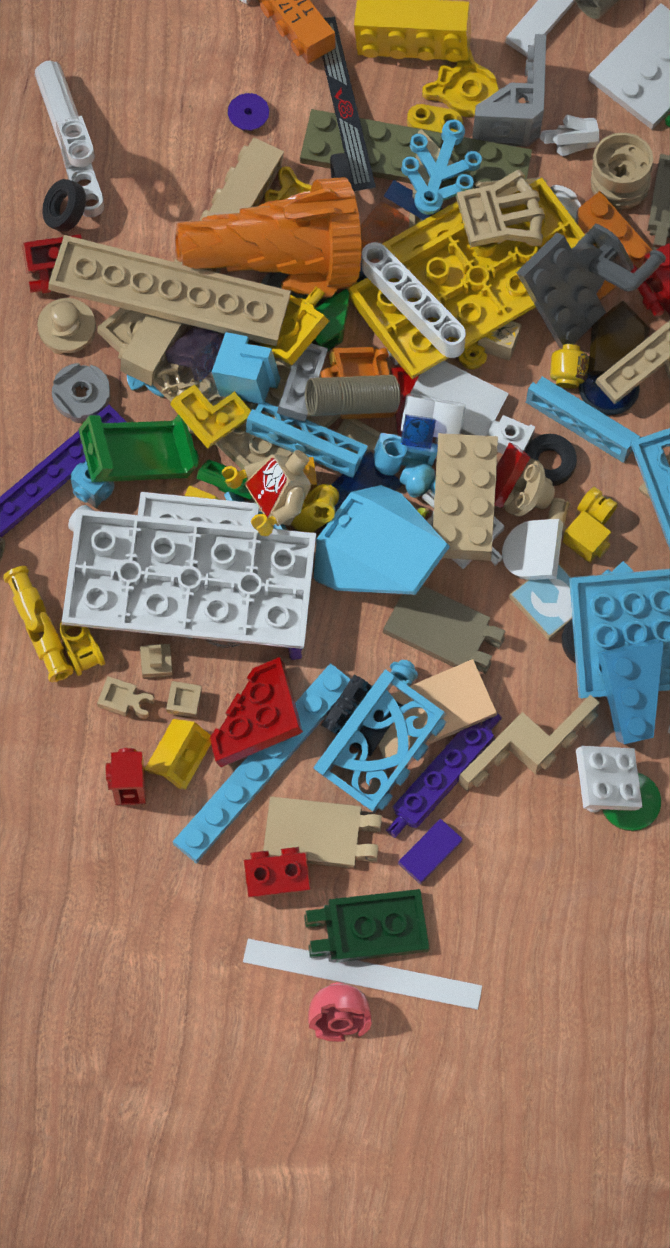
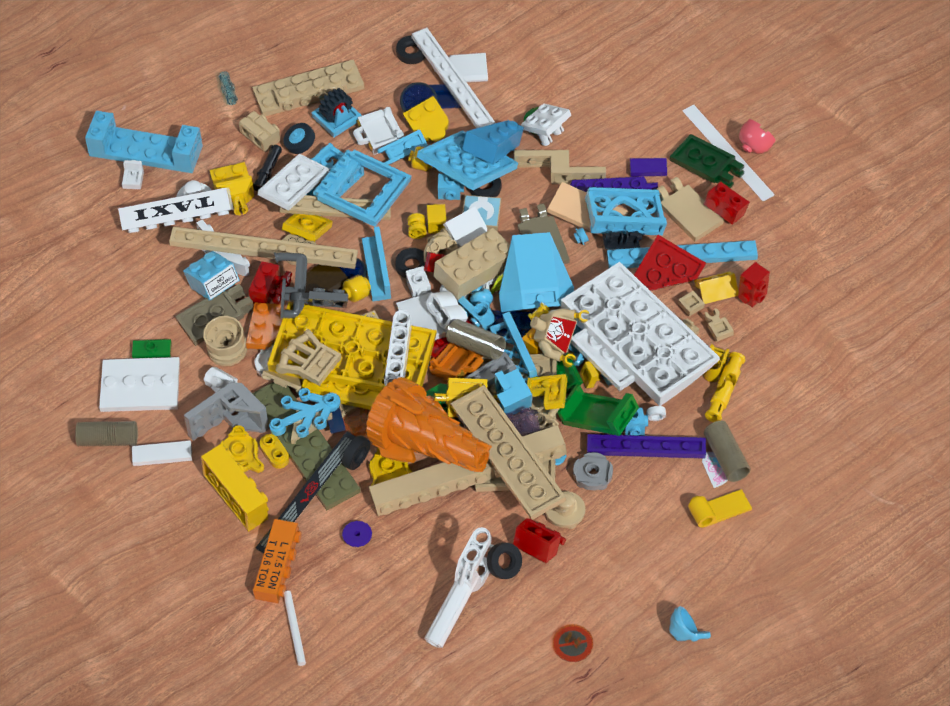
camera: 130 degrees left, 15 degrees down
clear blue tile [401,414,436,449] -> none

